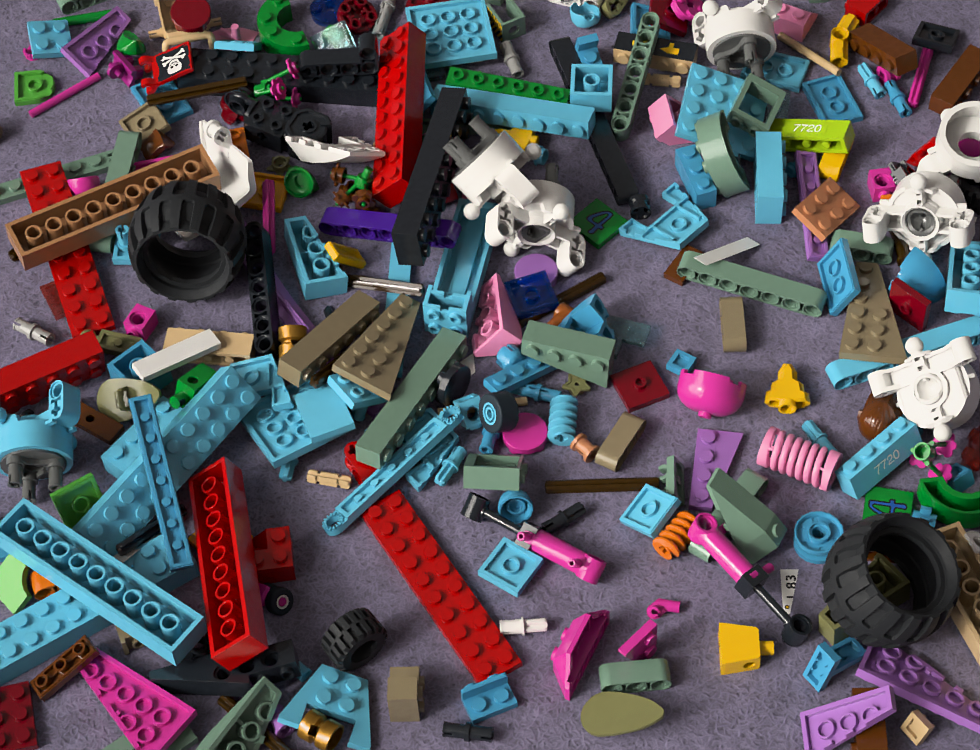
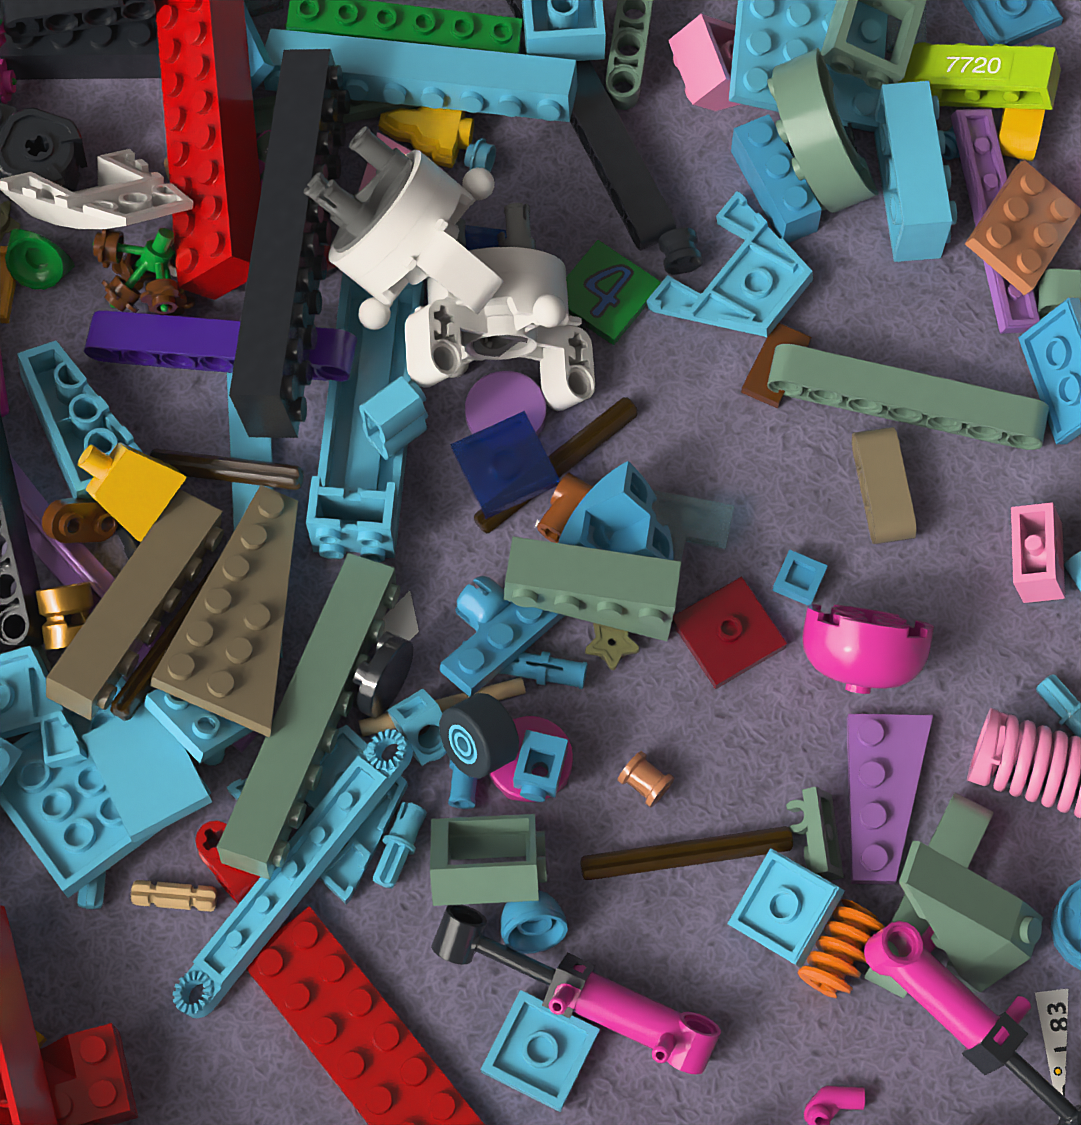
camera: 10 degrees left, 15 degrees up
yellow tile [324,241,366,269] -> none
bright pink wedge [472,273,522,357] -> none
black axle [541,502,586,534] -> none
medium azure piece [547,395,578,446] -> none
dark tan beam [595,411,647,472] -> none
white sticker [694,237,760,265] -> none
yellow rock [764,363,810,414] -> none
none -> reddish brown plate [42,498,119,543]
none -> yellow torso [77,442,187,542]
none -> medium azure brick [359,376,428,460]
none -> dark azure brick [513,730,568,802]
none -> bright pink brick [1011,502,1065,603]

